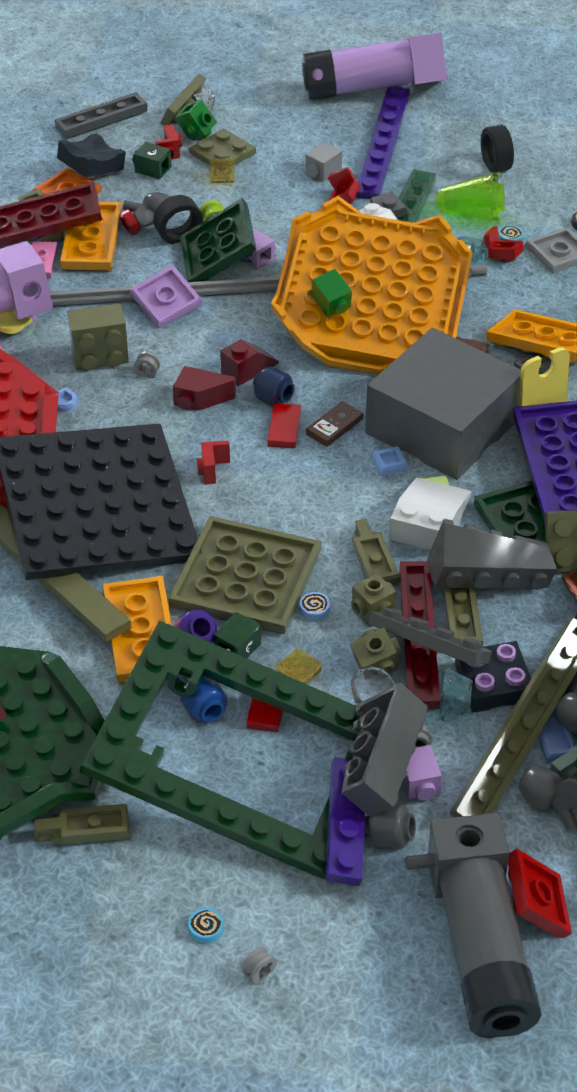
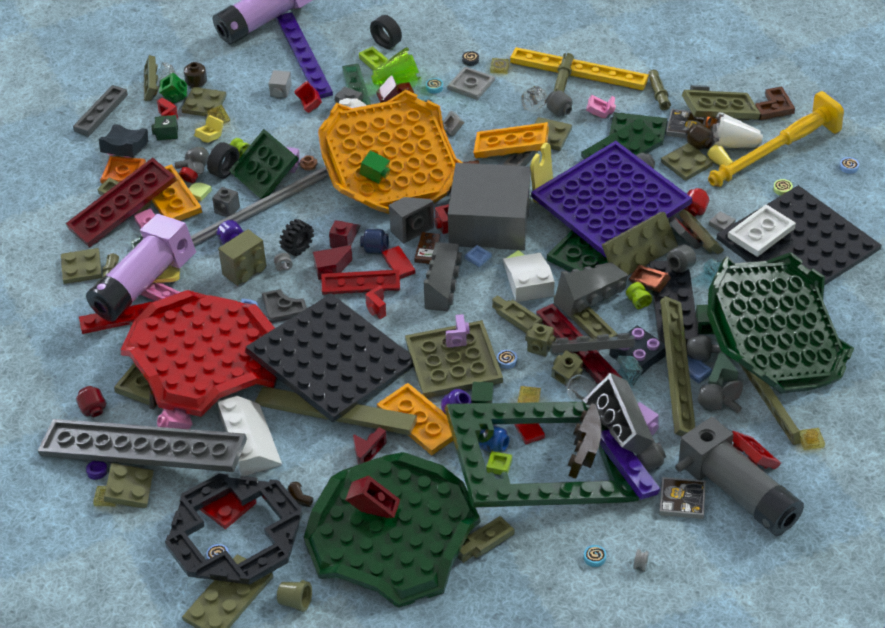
camera: 30 degrees left, 0 degrees up
lavender tile [130,265,202,328] -> none
red bracket [483,226,524,262] -> none
none -> dark brown head [183,62,207,88]
none -> yellowish green tile [189,183,212,201]
none -> light yellow bracket [194,115,224,143]
none -> dark grey brick [212,187,240,217]
none -> dark purple head [217,220,244,245]
none -> dark grey tile [262,289,307,323]
none -> black tyre [279,219,314,256]
none -> nougat plate [300,155,318,171]
none -> red plate [321,269,400,295]
none -> dark red slope [353,427,387,465]
none -> lime plate [359,46,393,75]
none -> slope [376,75,414,103]
none -> dark grey slope [389,197,434,244]
none -> dark grey wedge [424,242,462,311]
none -> light grey plate [443,111,465,136]
none -> lavender bracket [446,314,470,347]
none -> lime plate [486,451,512,475]
none -> slope [568,403,601,479]
none -> lime wheel [626,282,652,310]
none -> tile [659,477,706,519]

